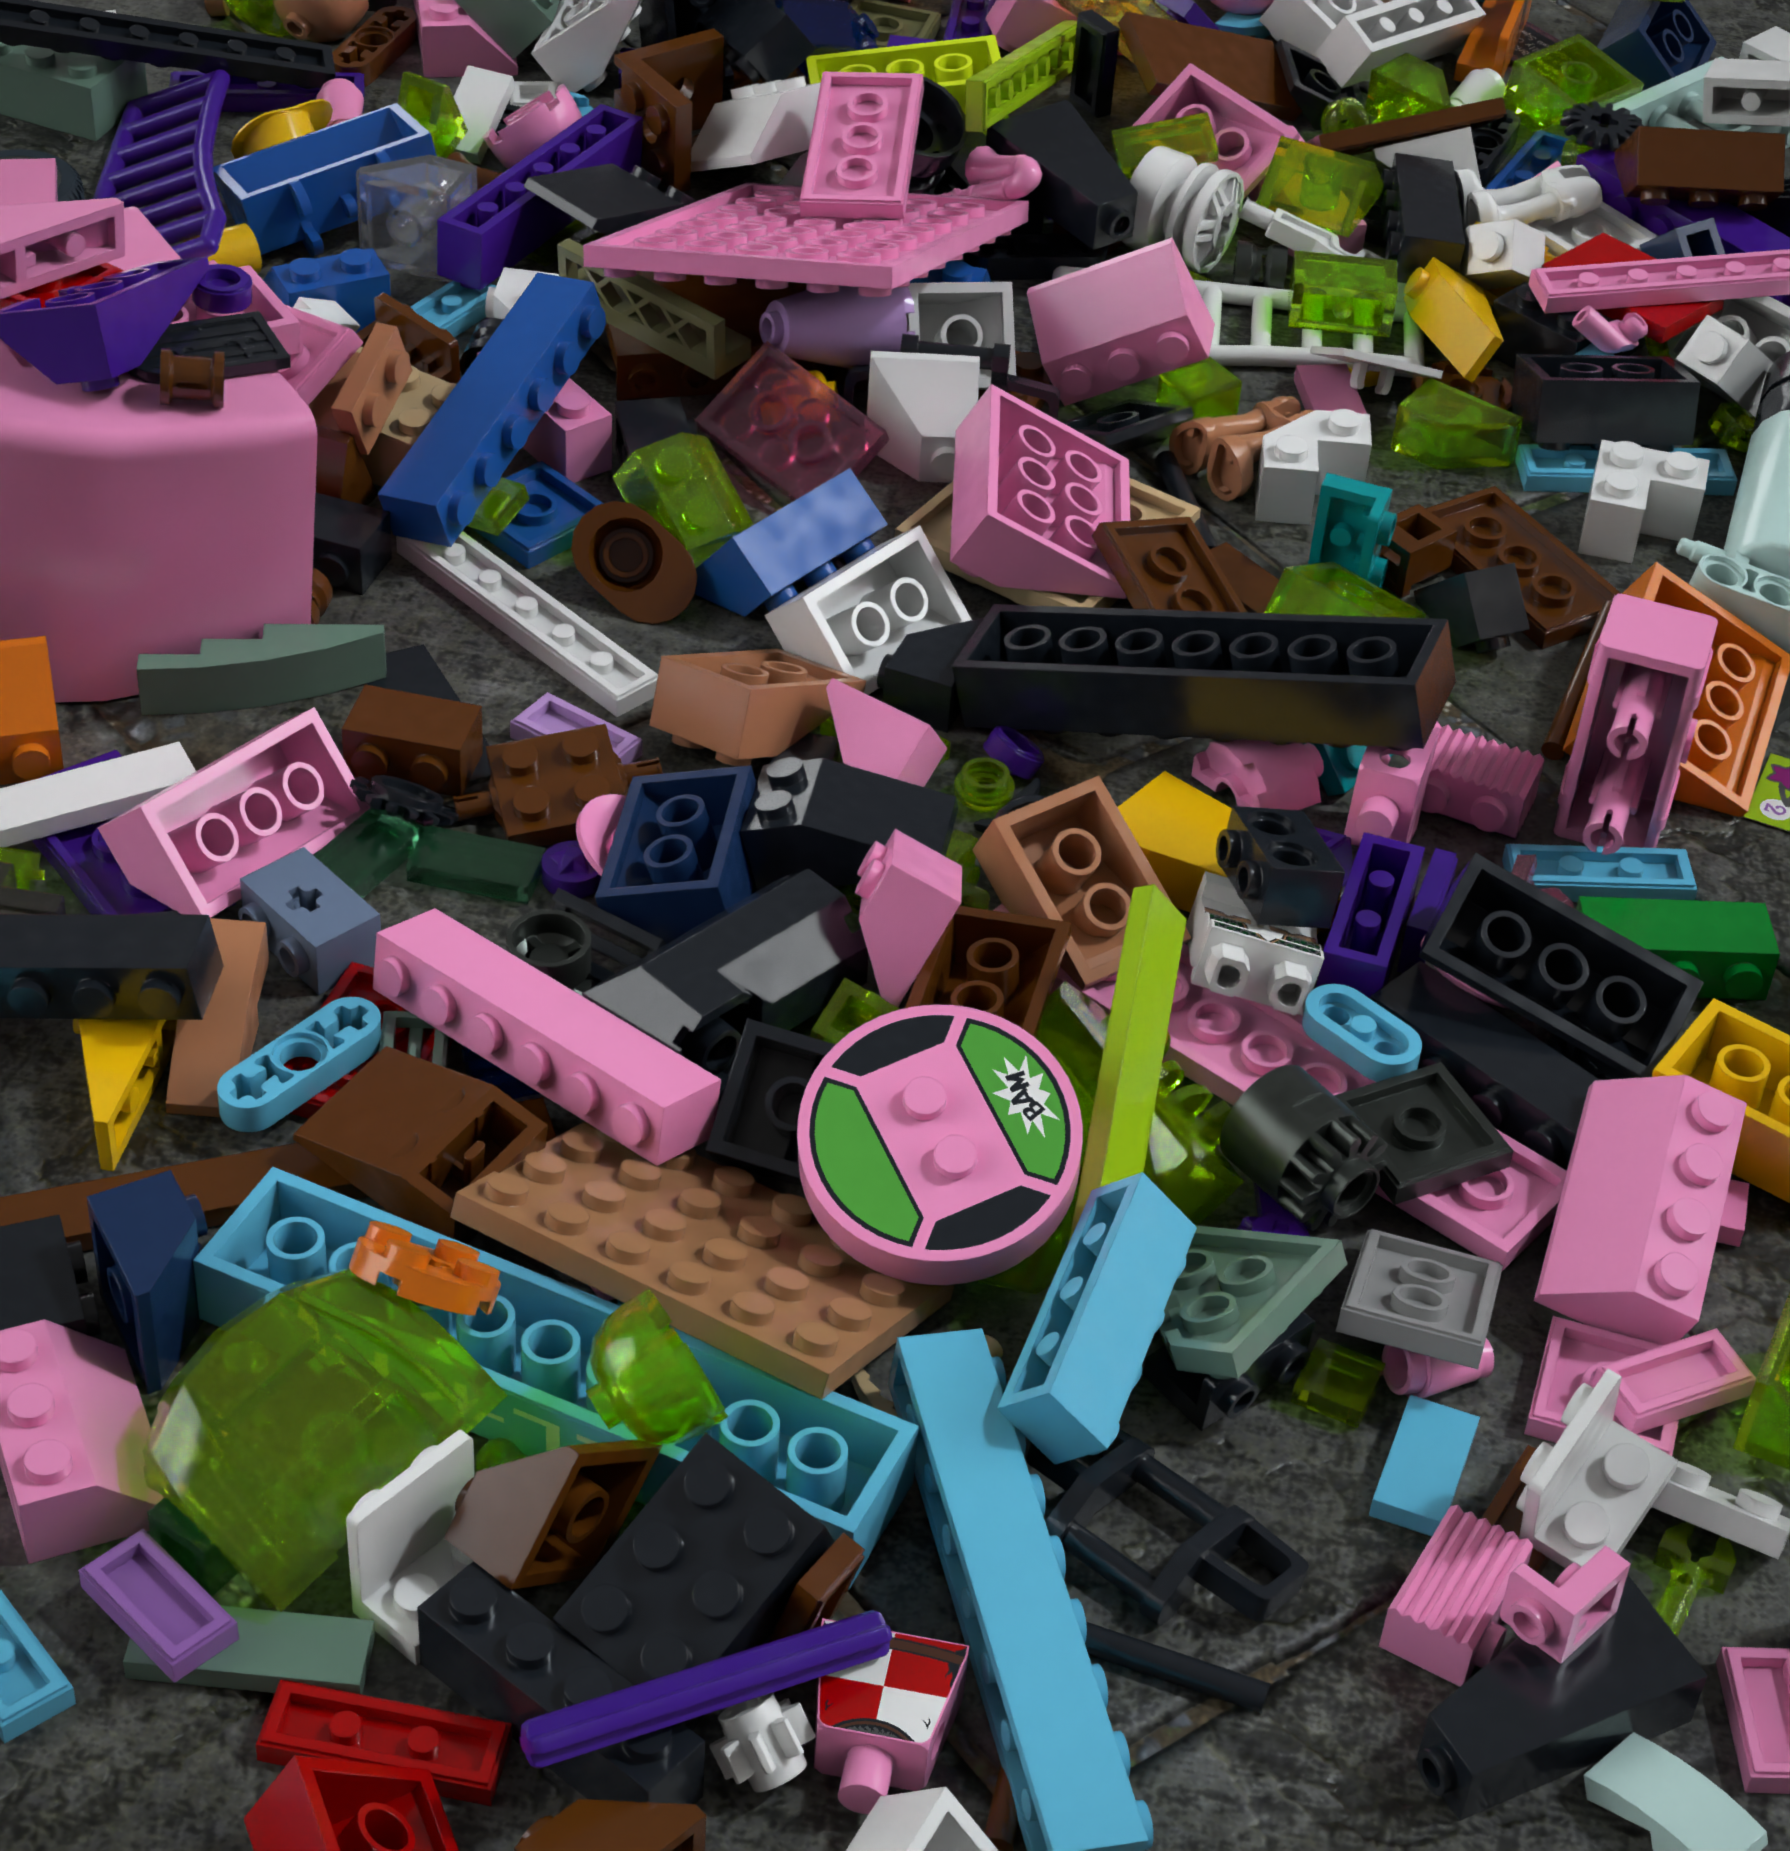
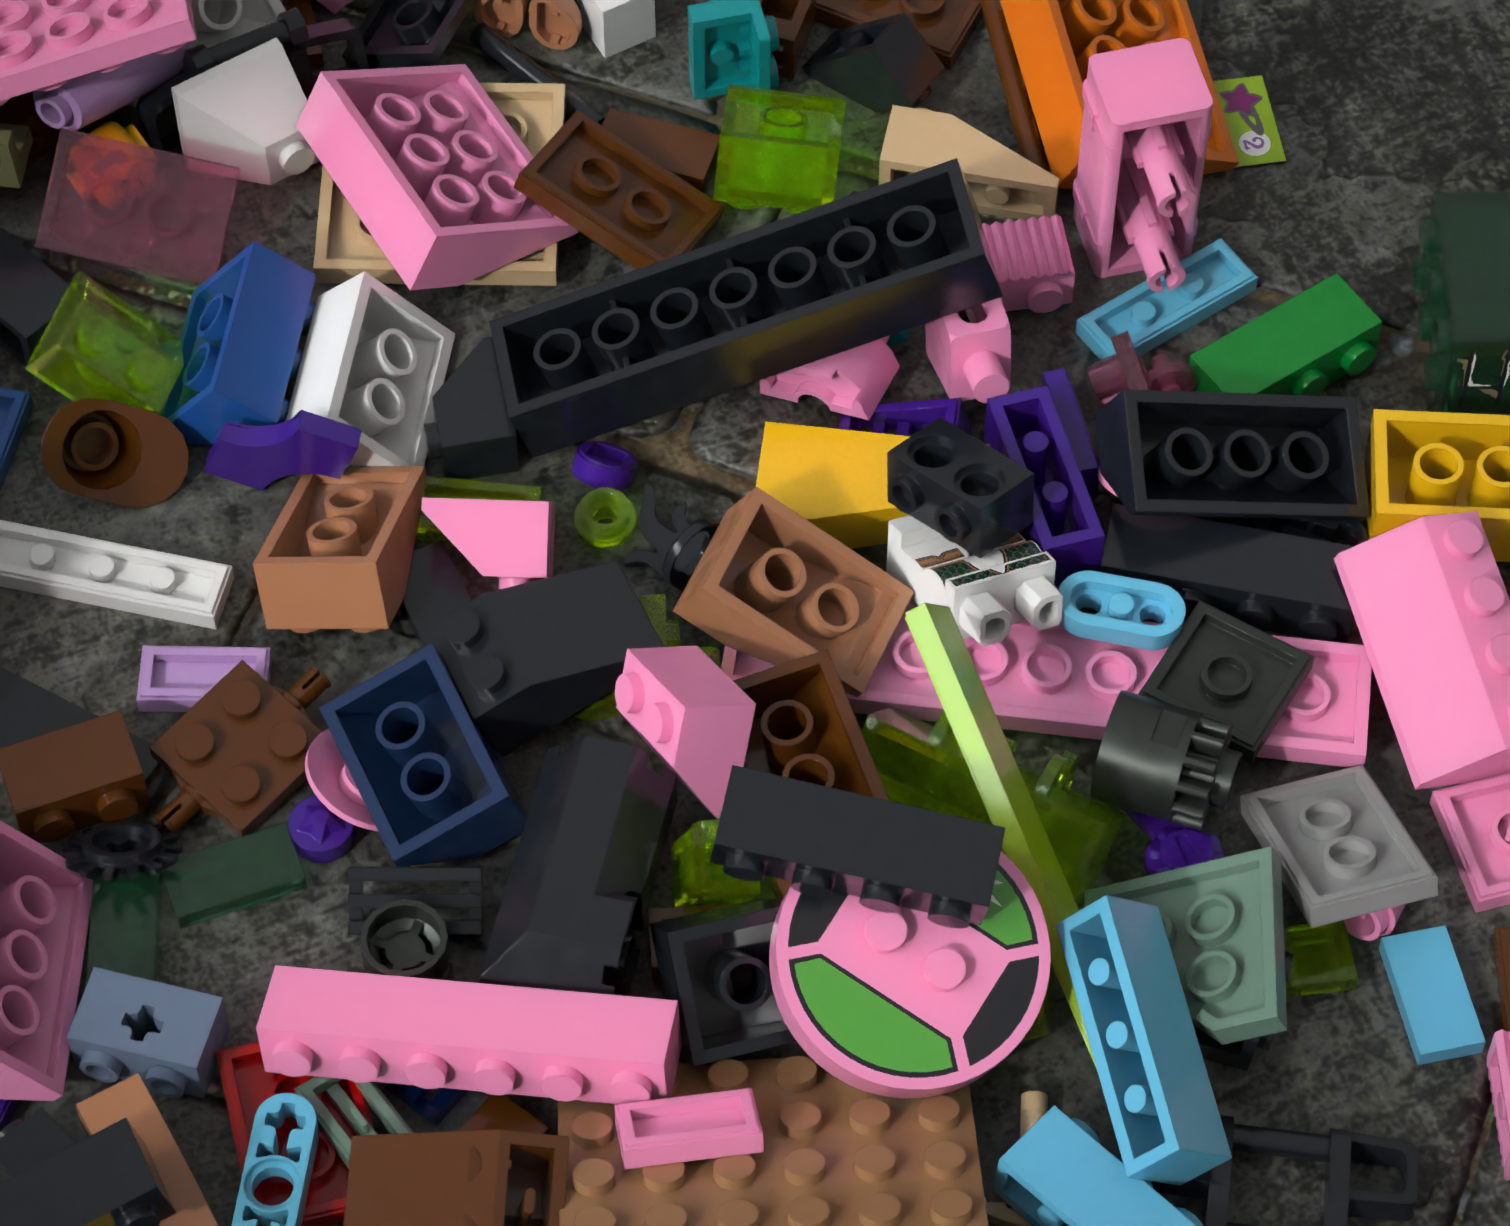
camera: 30 degrees left, 15 degrees up
none -> dark purple tile [204,410,362,491]
none -> bright pink tile [614,1088,764,1169]
none -> black brick [710,765,1005,928]
none -> tan slope [879,105,1059,220]

